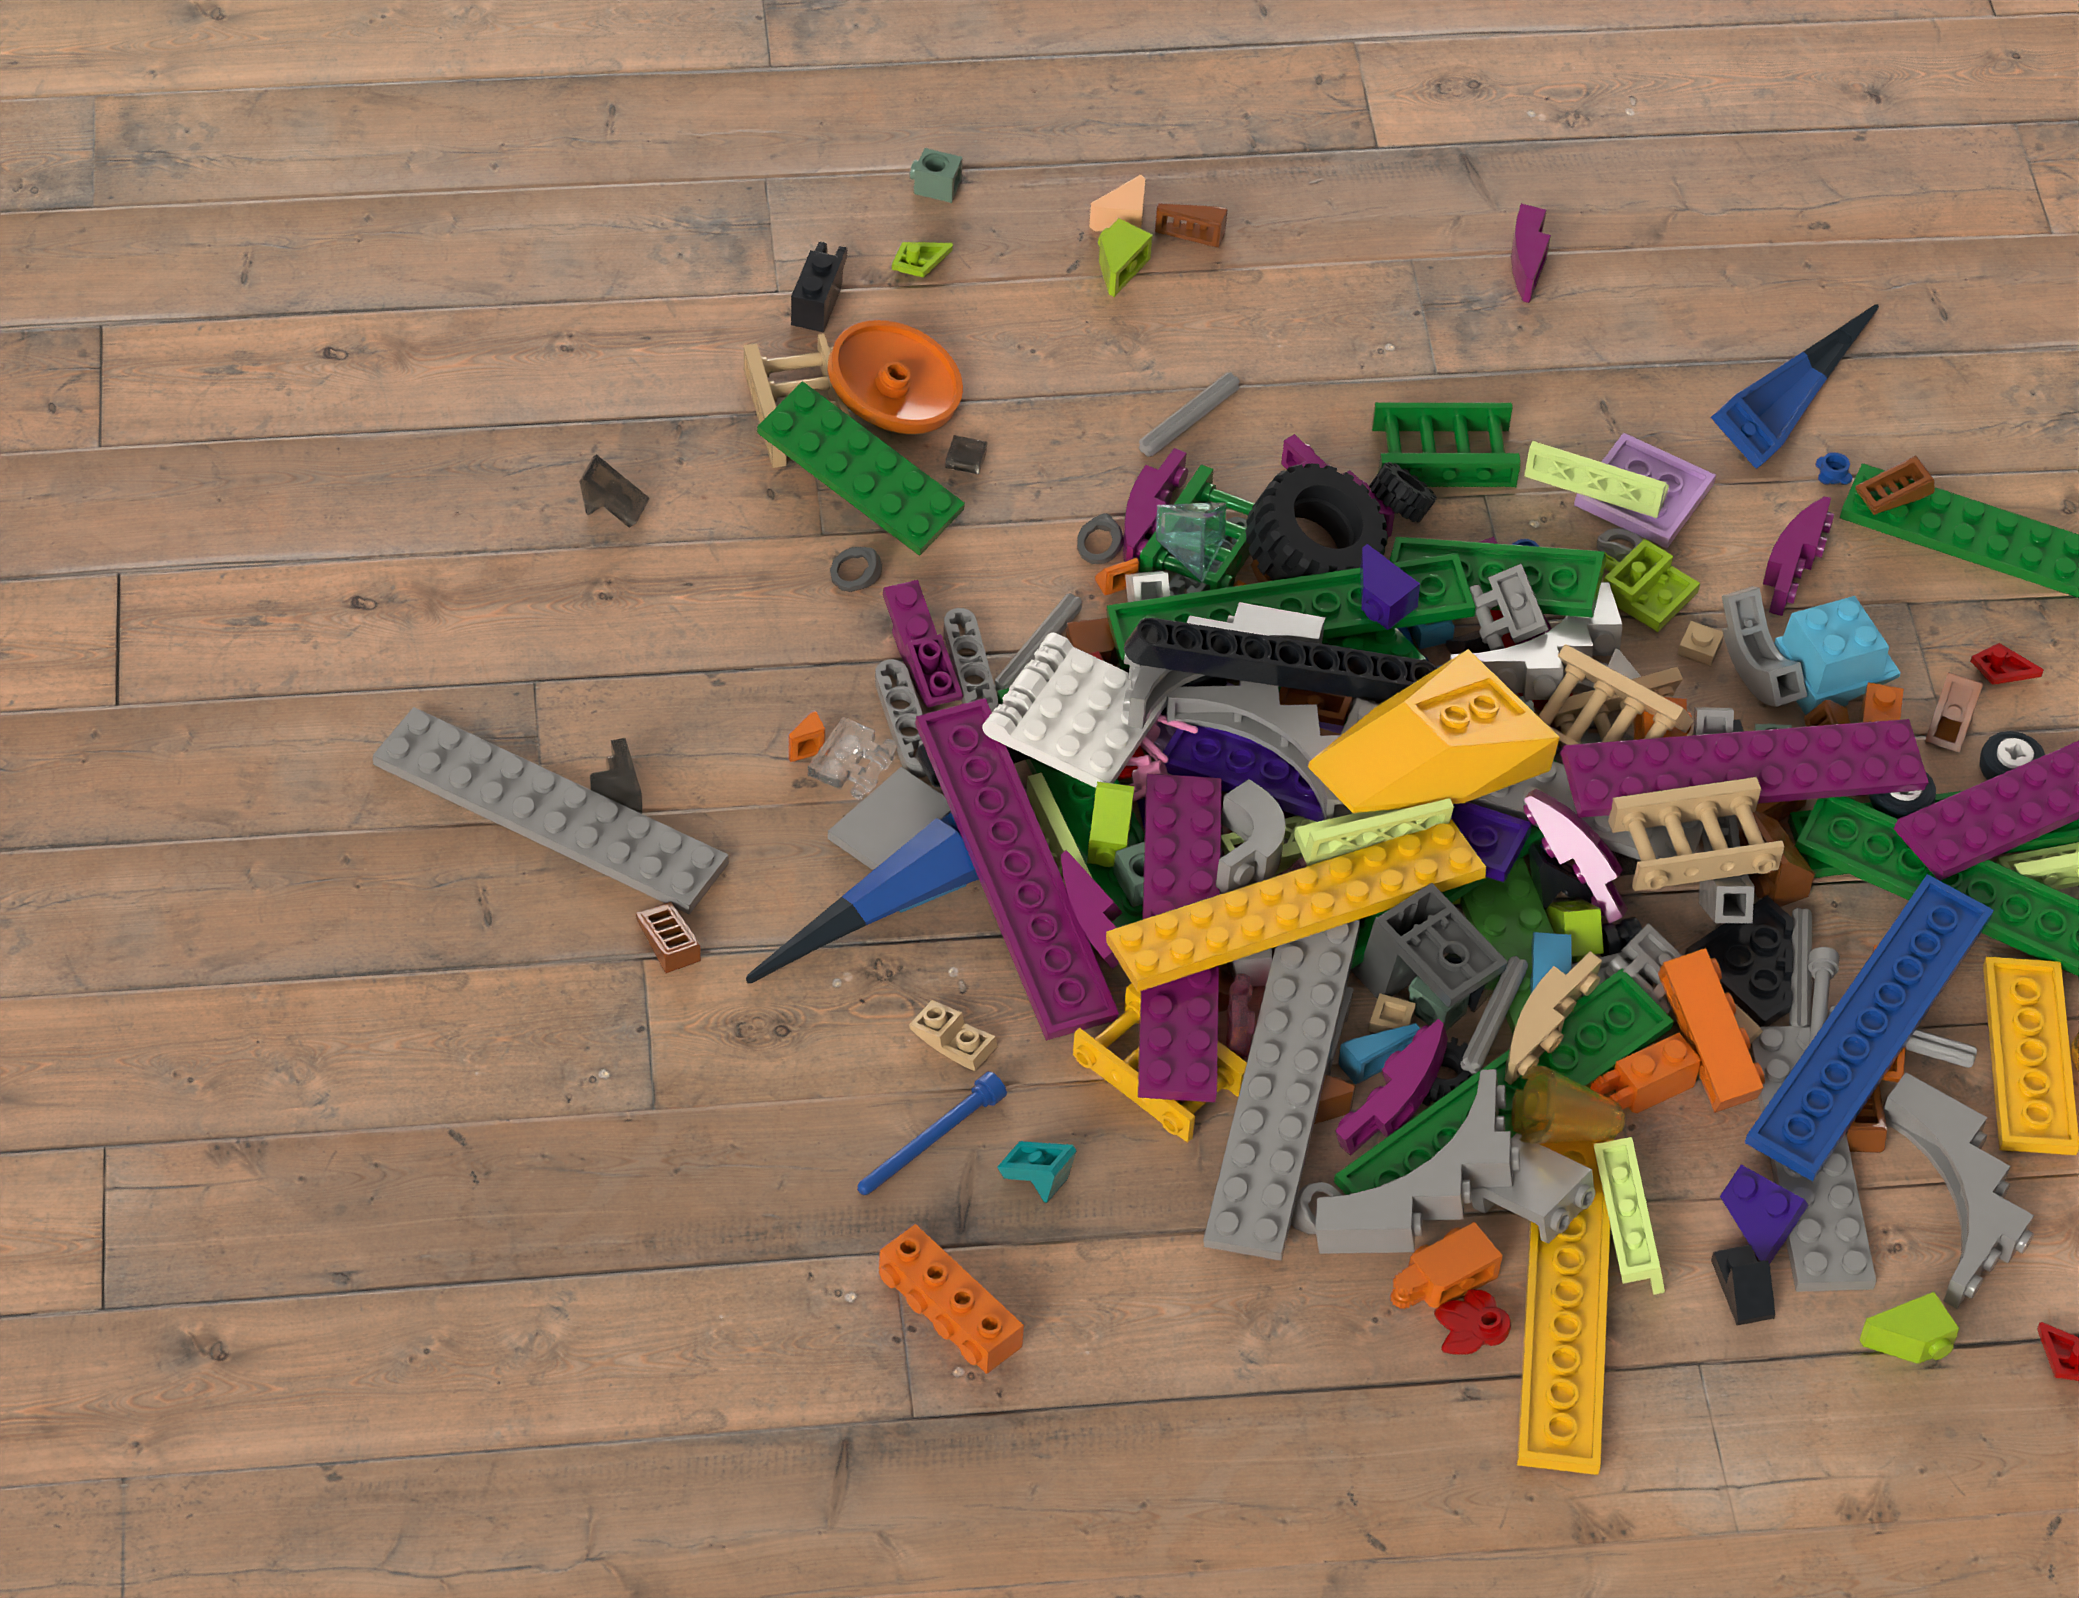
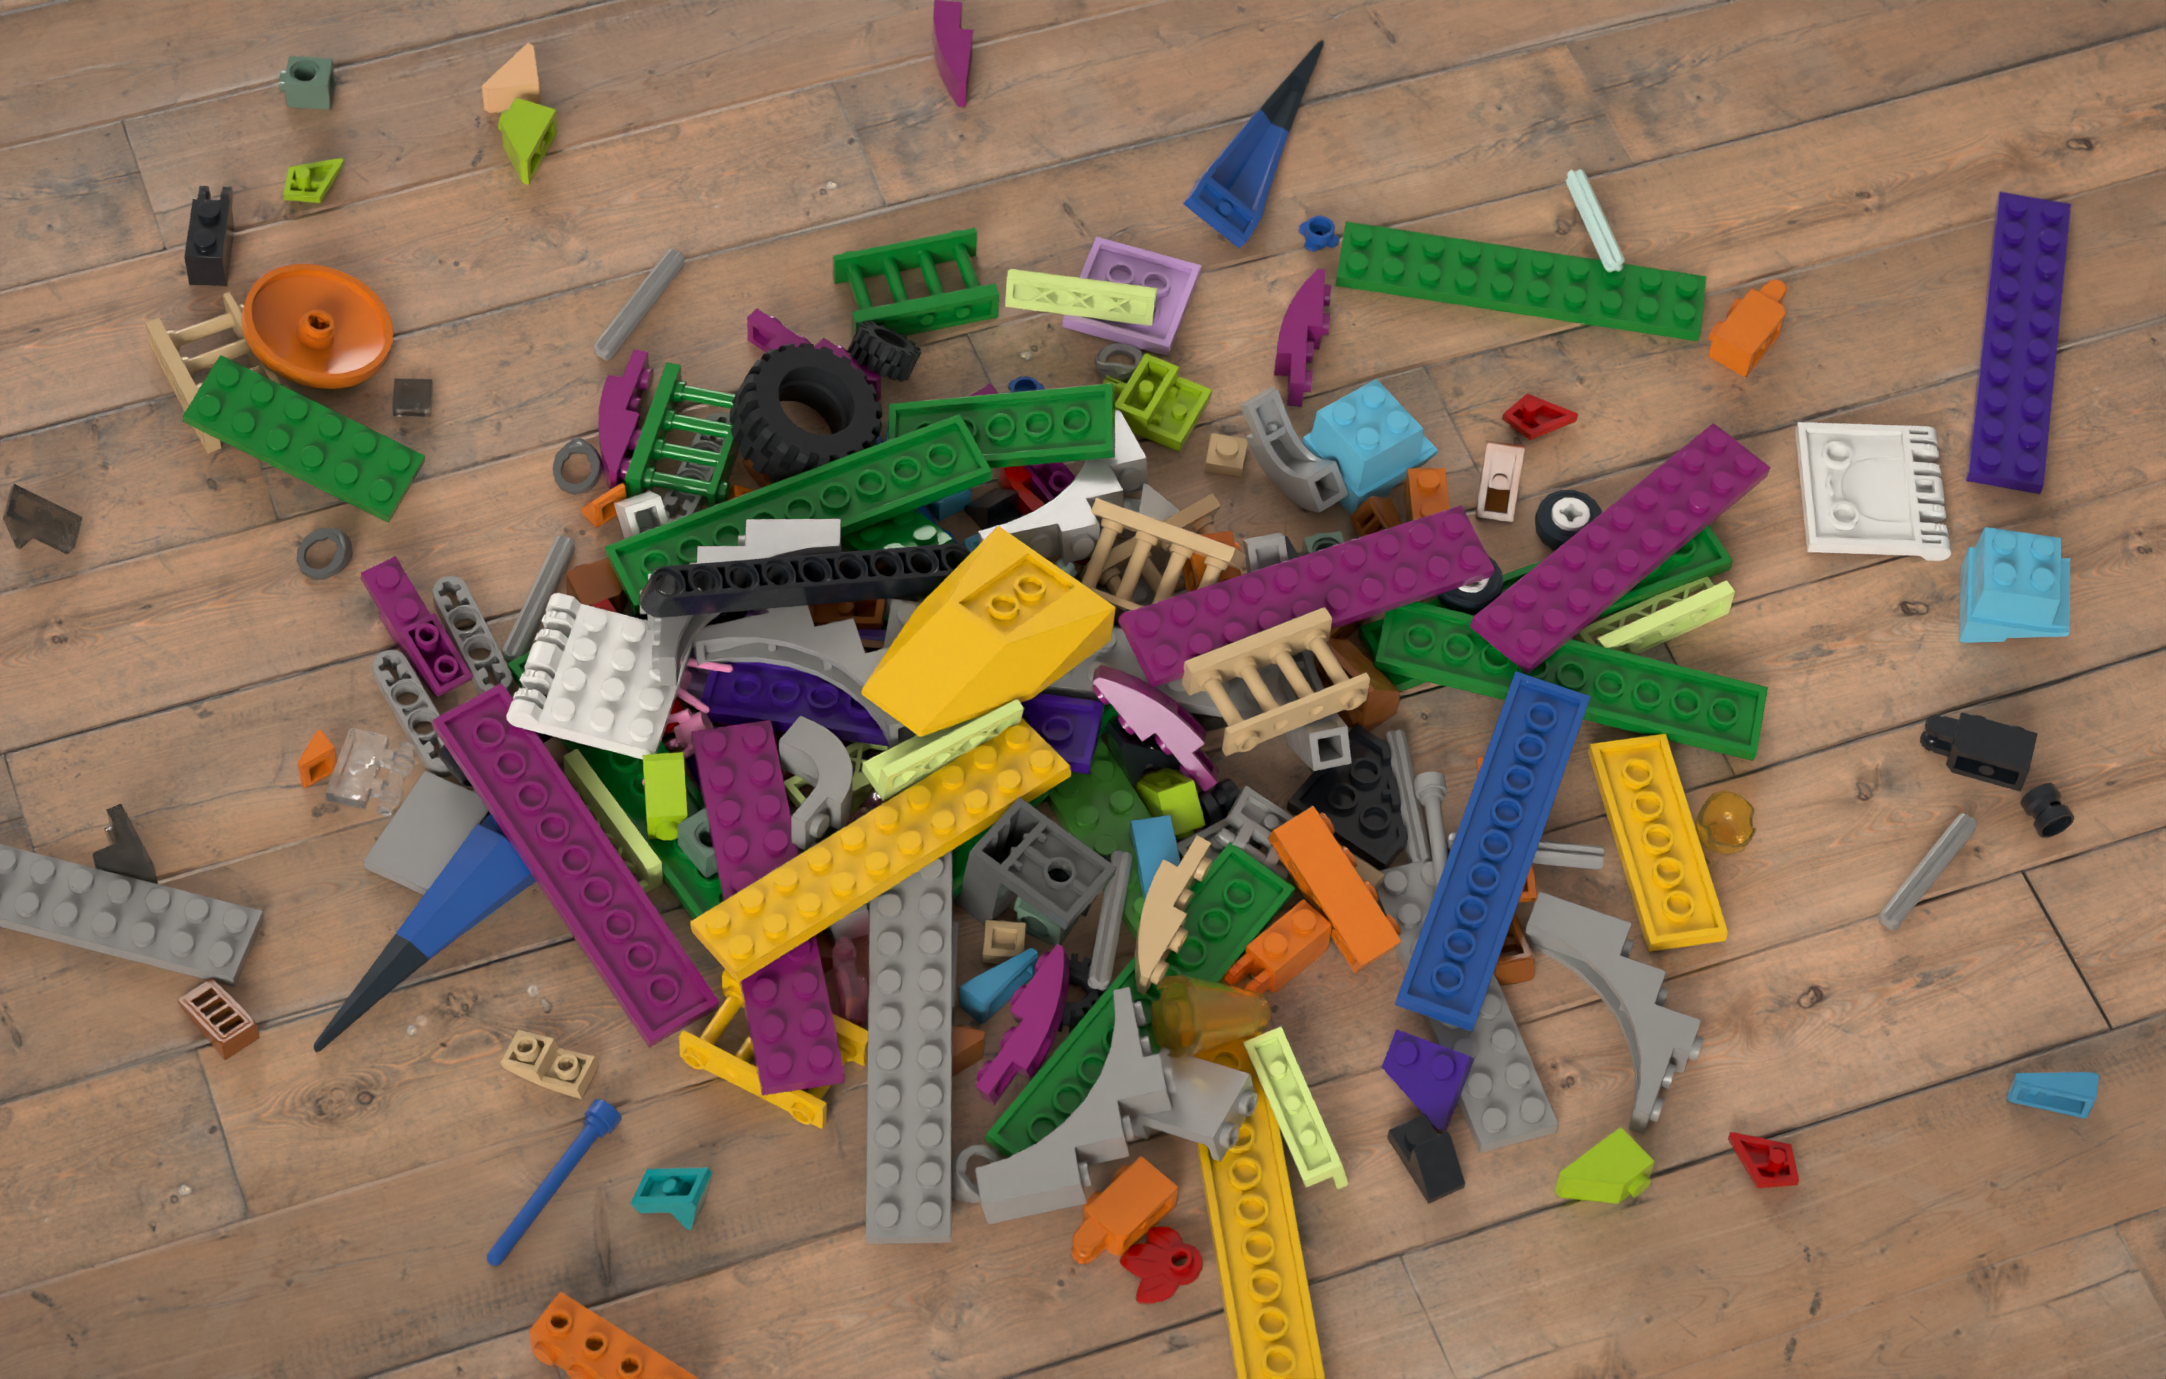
camera: 15 degrees left, 5 degrees up
magenta slope [1061,850,1122,969] -> none
dark orange slope [1155,203,1228,248] -> none
clear light blue slope [1156,502,1226,583] -> none
dark purple slope [1360,544,1420,630] -> none
light grey plate [1470,564,1549,651] -> none
dark orange slope [1855,456,1935,515] -> none

